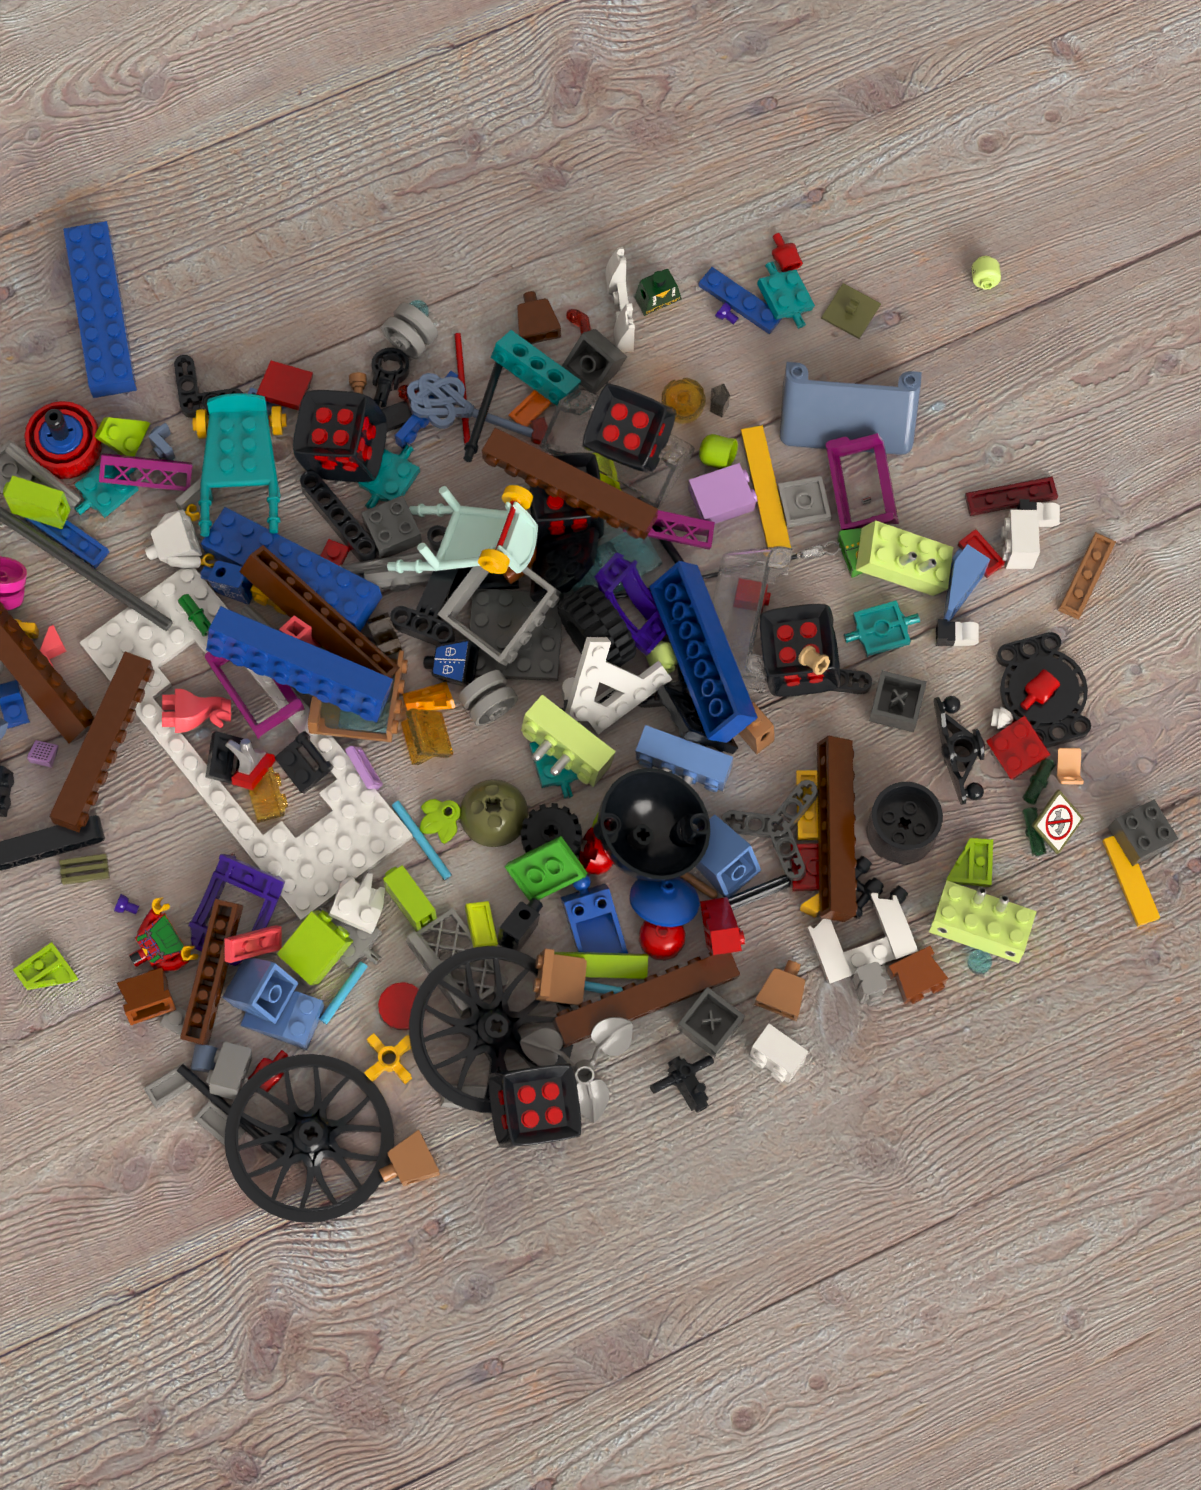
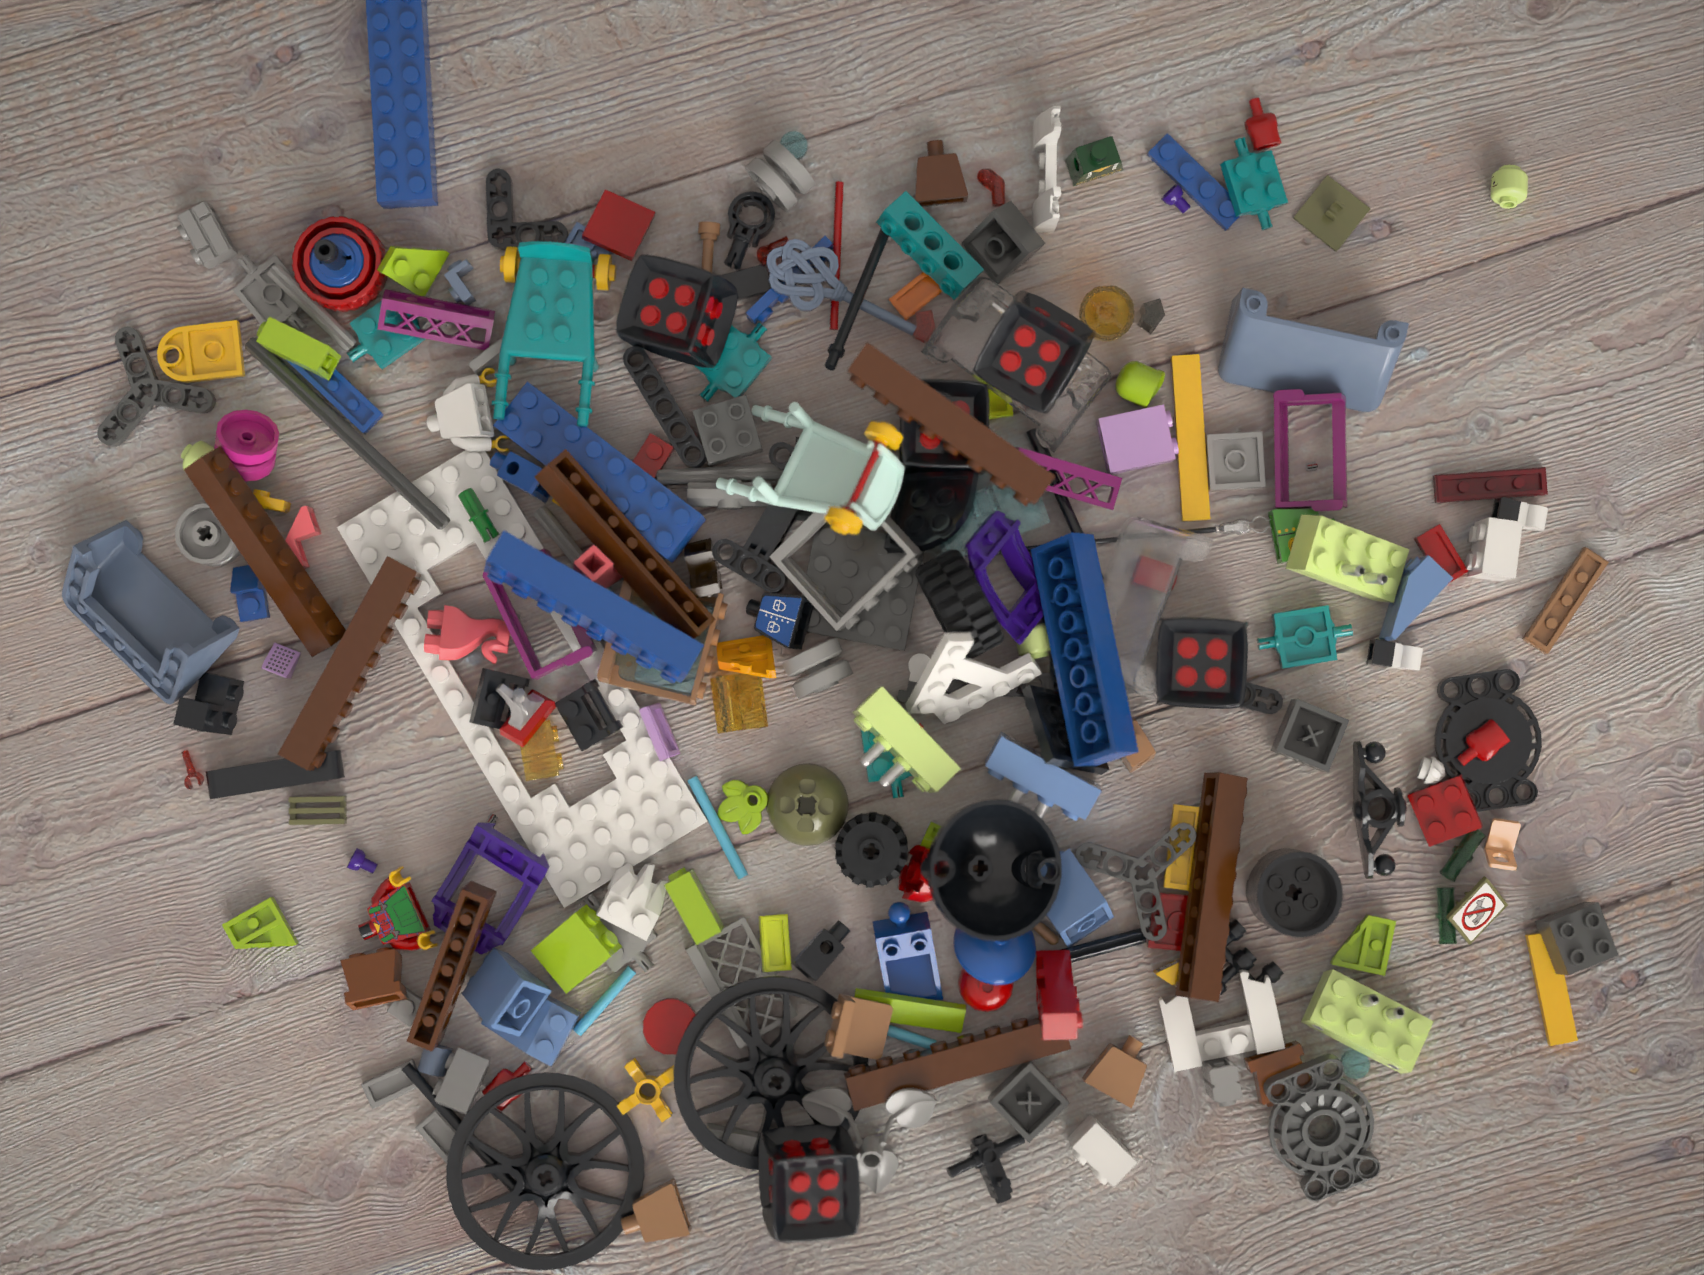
camera: 15 degrees right, 15 degrees up
coral tile [224,925,282,963] -> none
bright green tile [505,836,587,901] -> none
tan bush [798,645,830,675] -> none
none -> dark grey piece [1263,1054,1381,1201]

